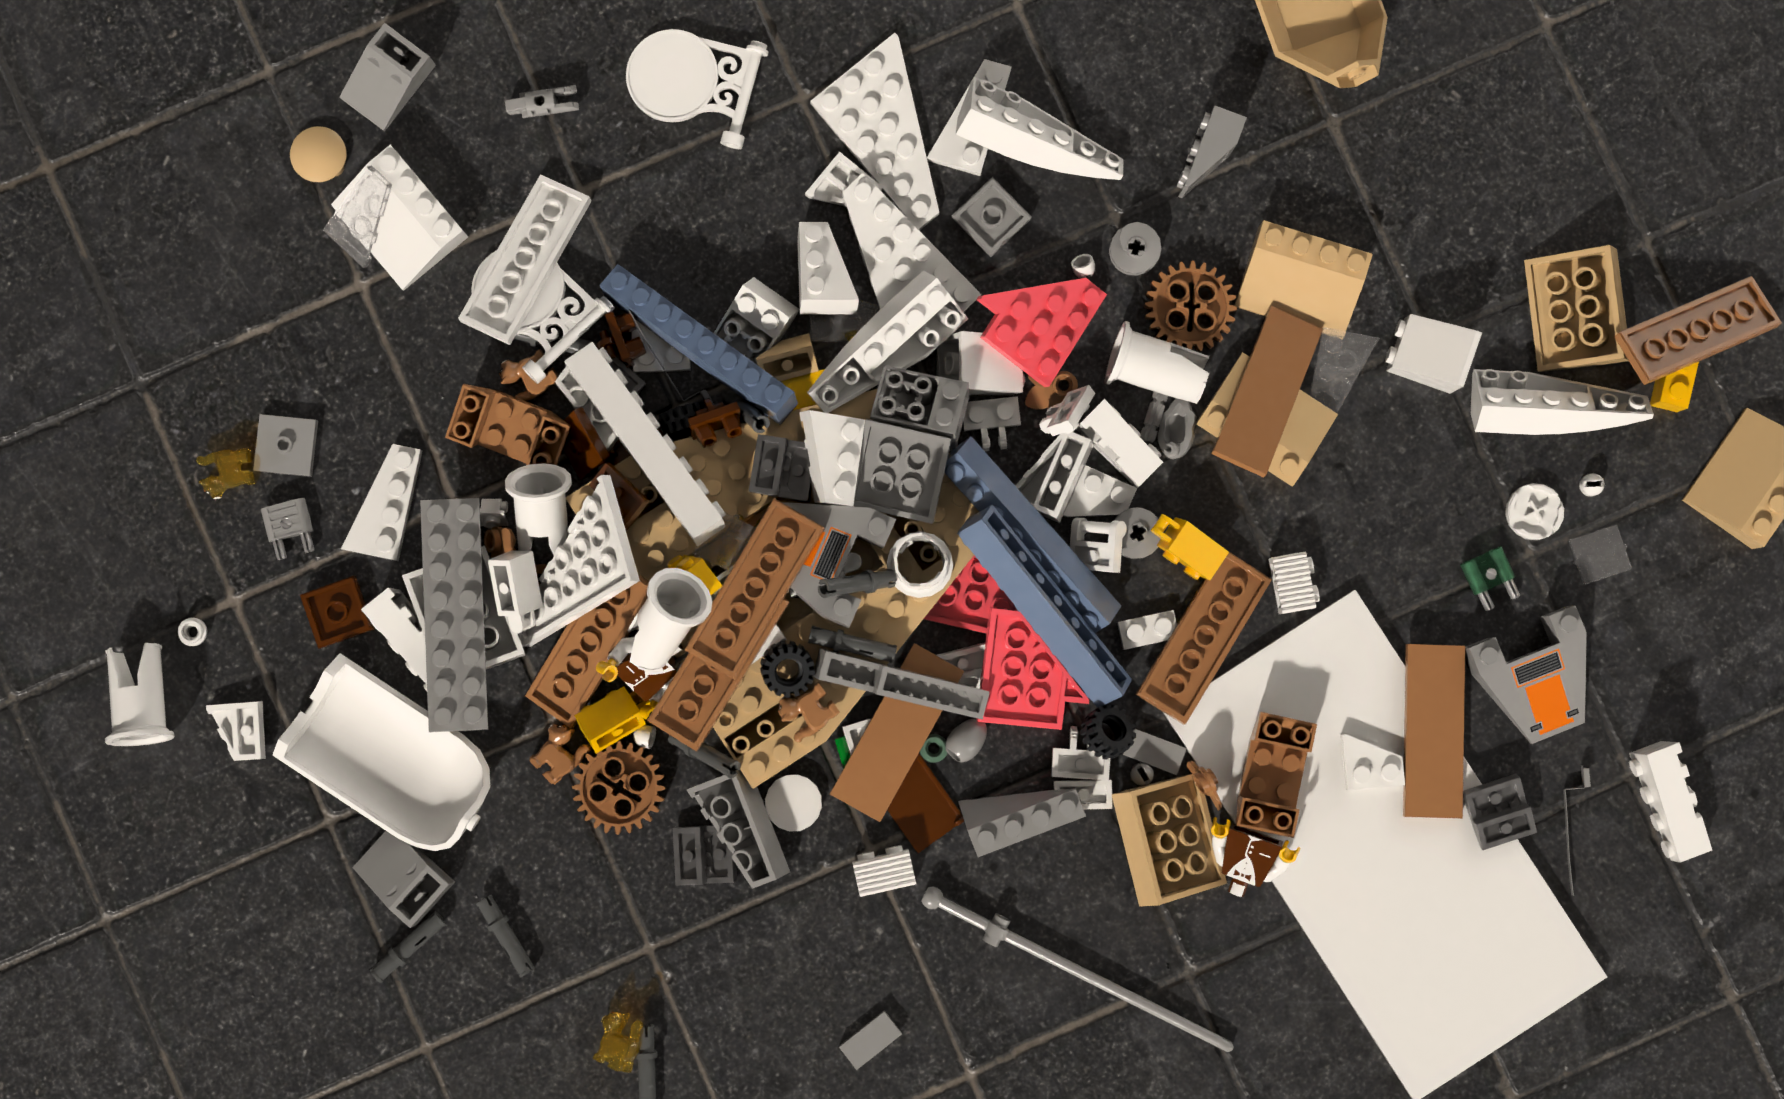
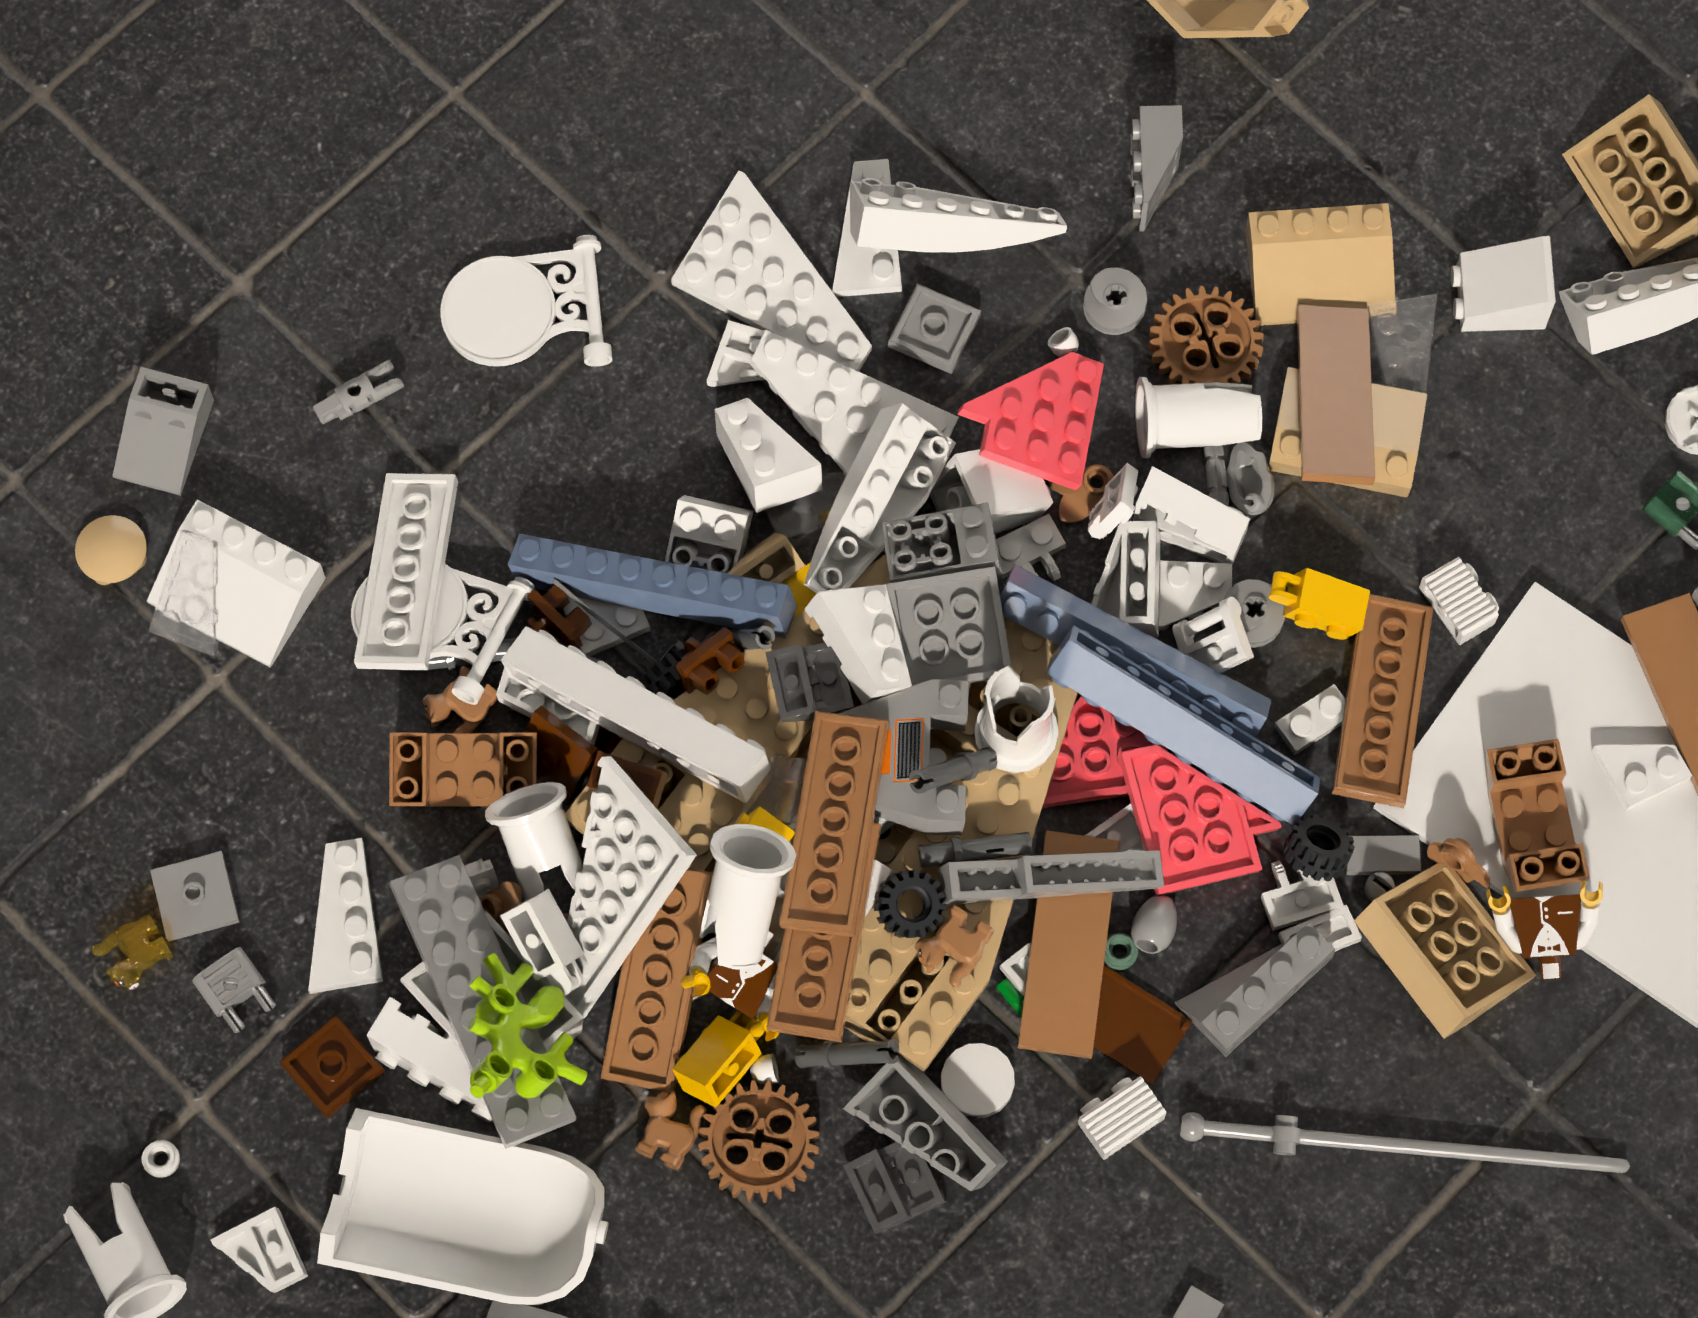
camera: 20 degrees left, 15 degrees down
none -> lime plant [468,953,587,1099]

